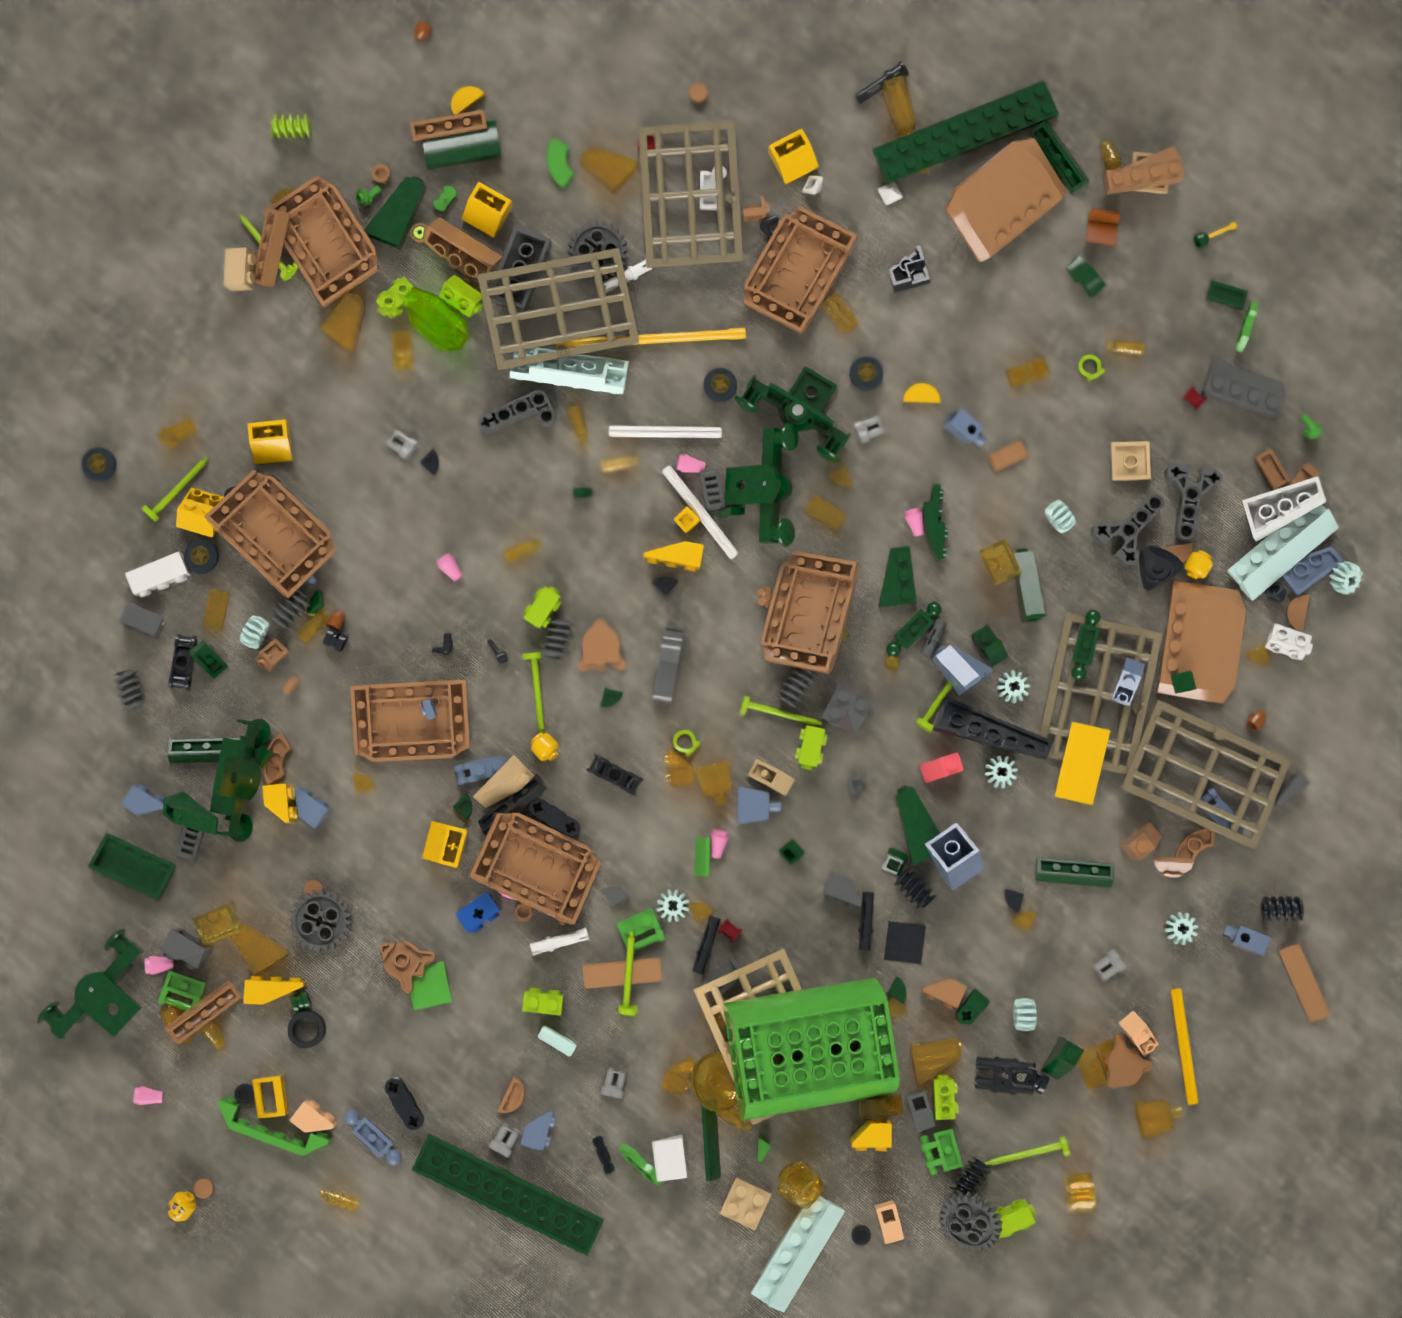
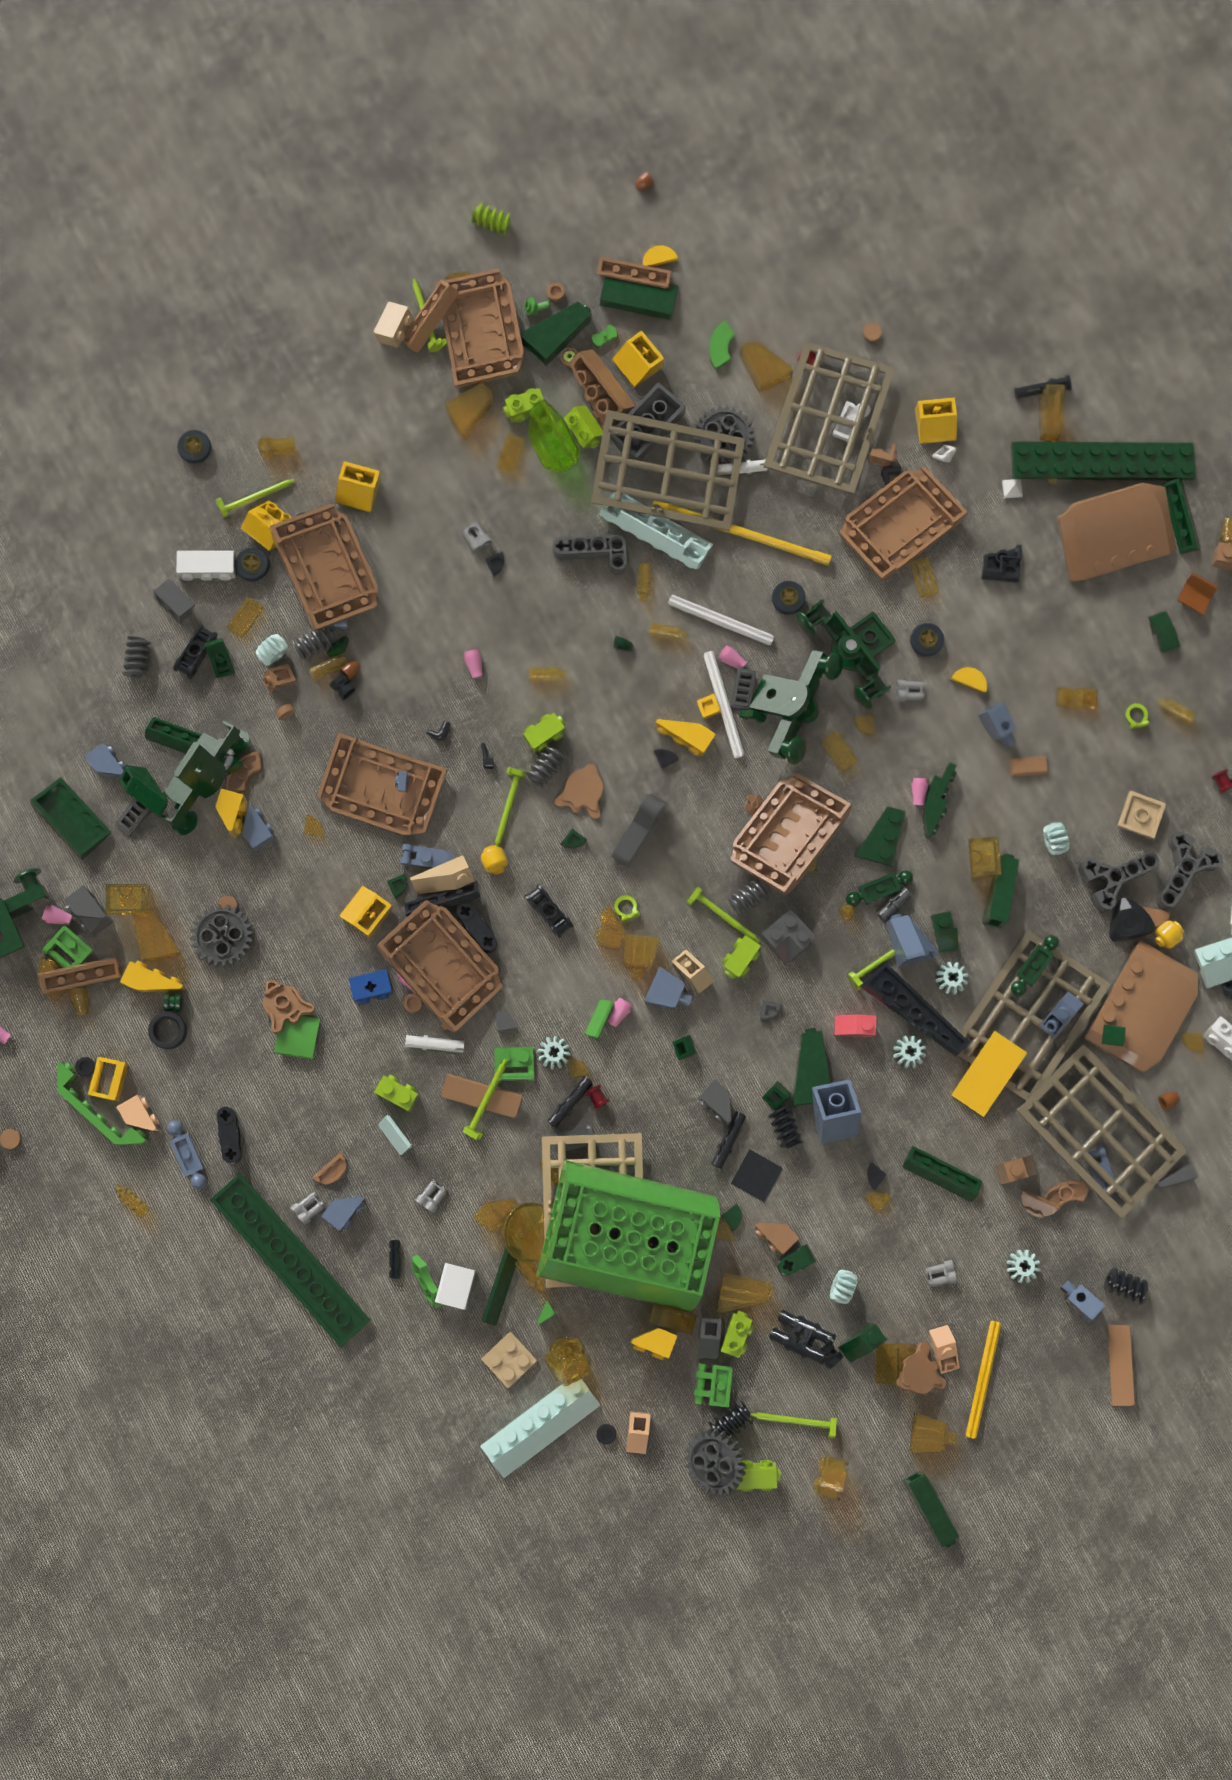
camera: 15 degrees right, 5 degrees down
none -> dark green slope [902,1471,959,1548]

